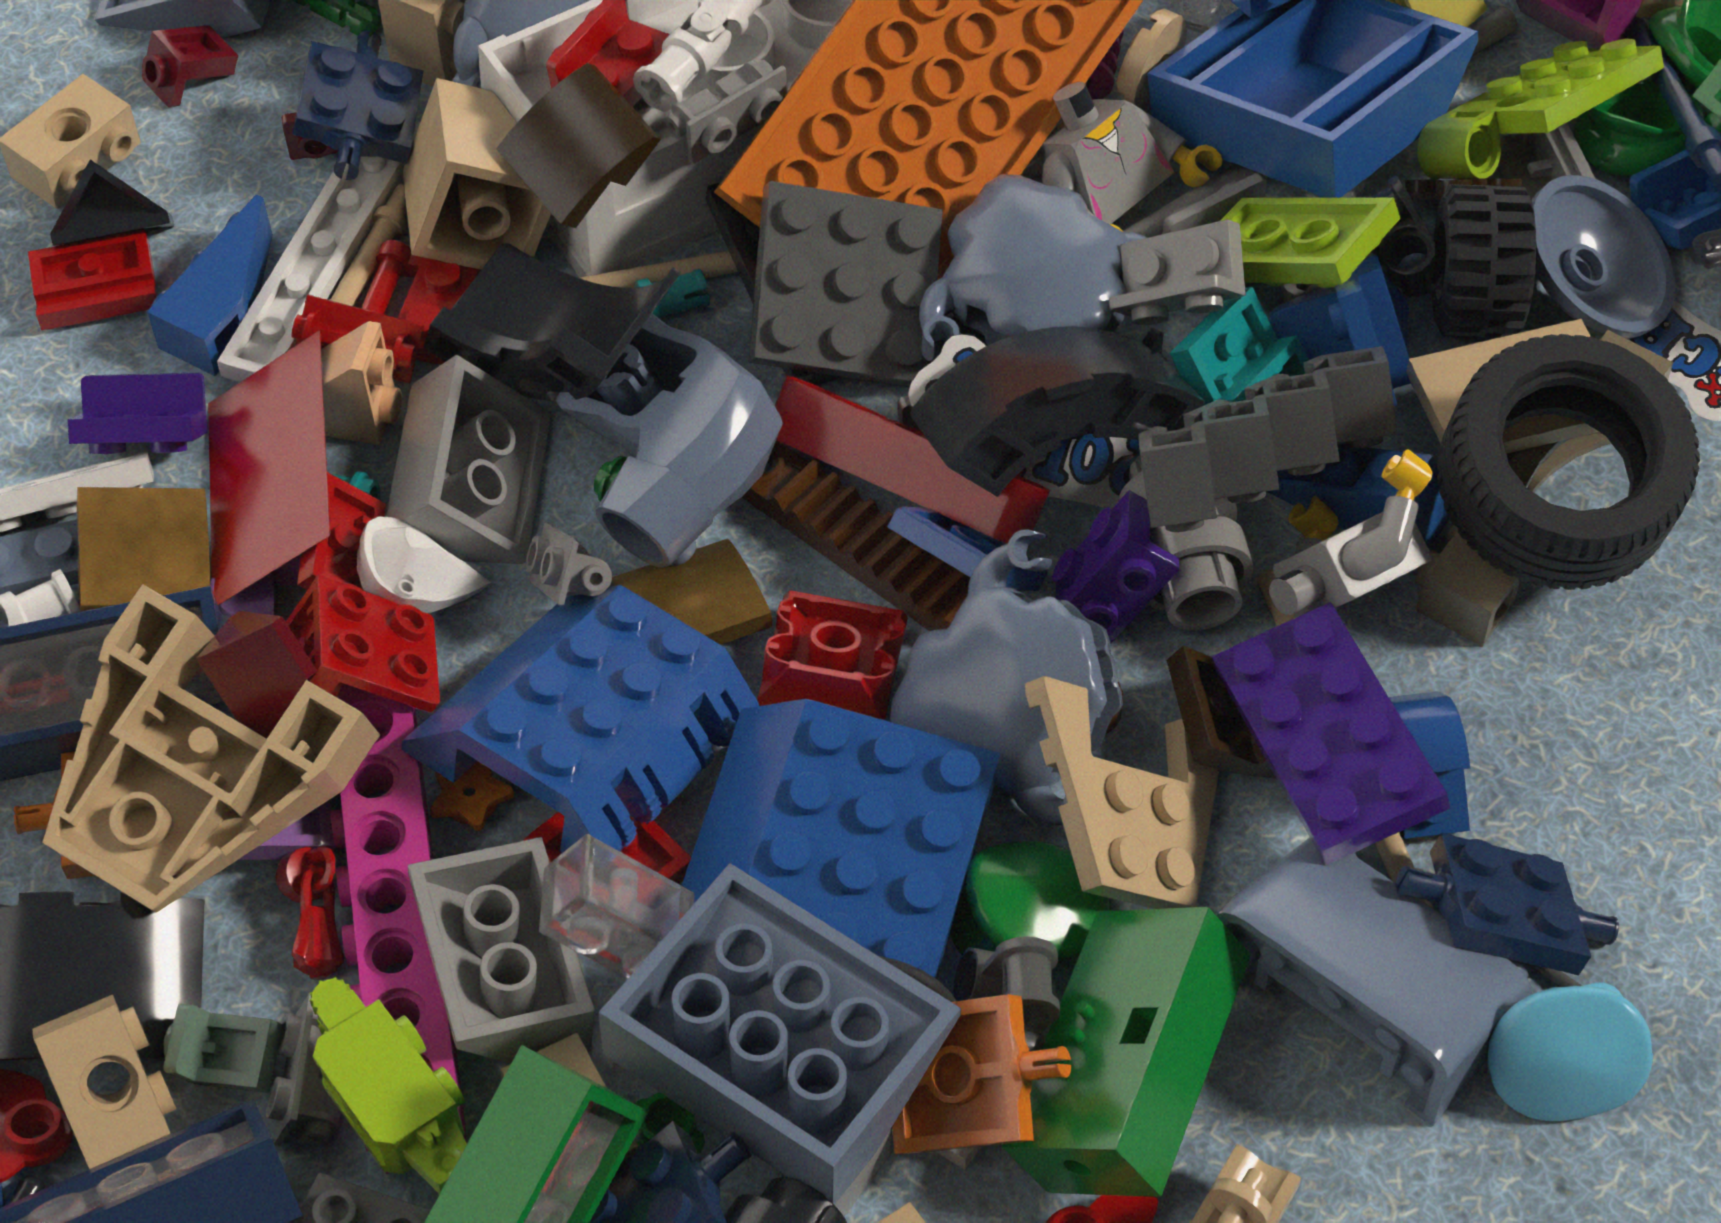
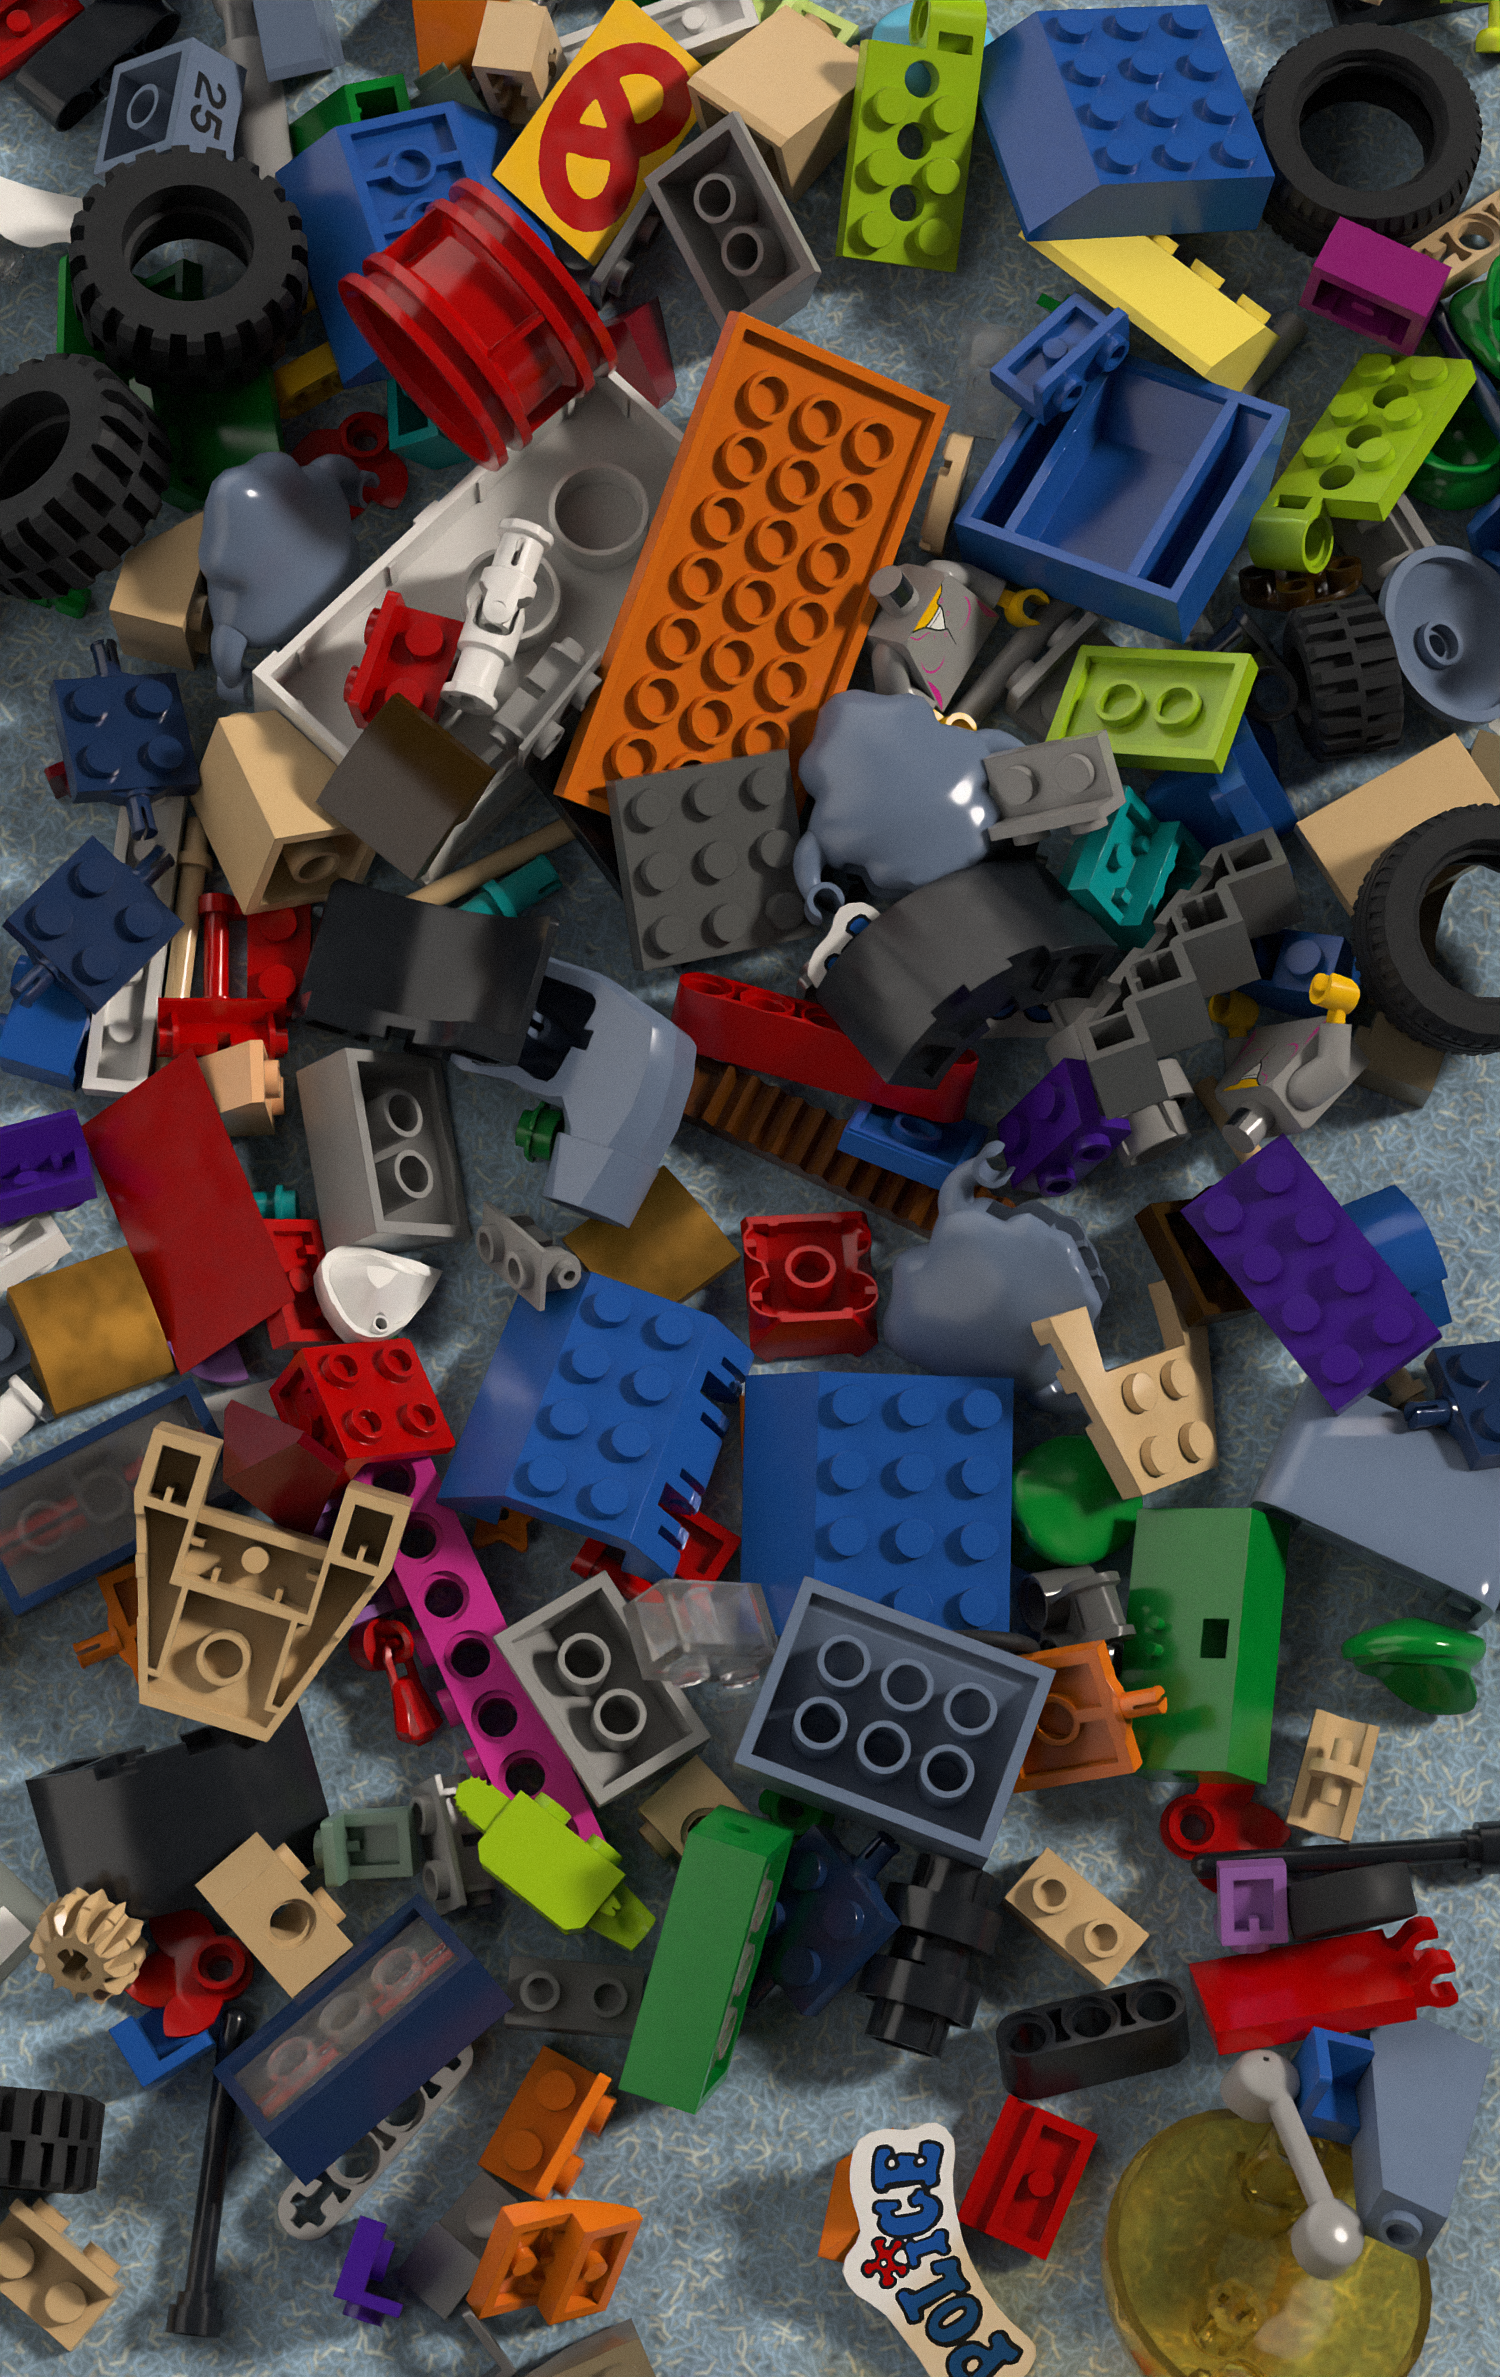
camera: 20 degrees left, 20 degrees up
none -> dark blue plate [2,835,185,1015]
none -> green piece [1341,1617,1487,1715]

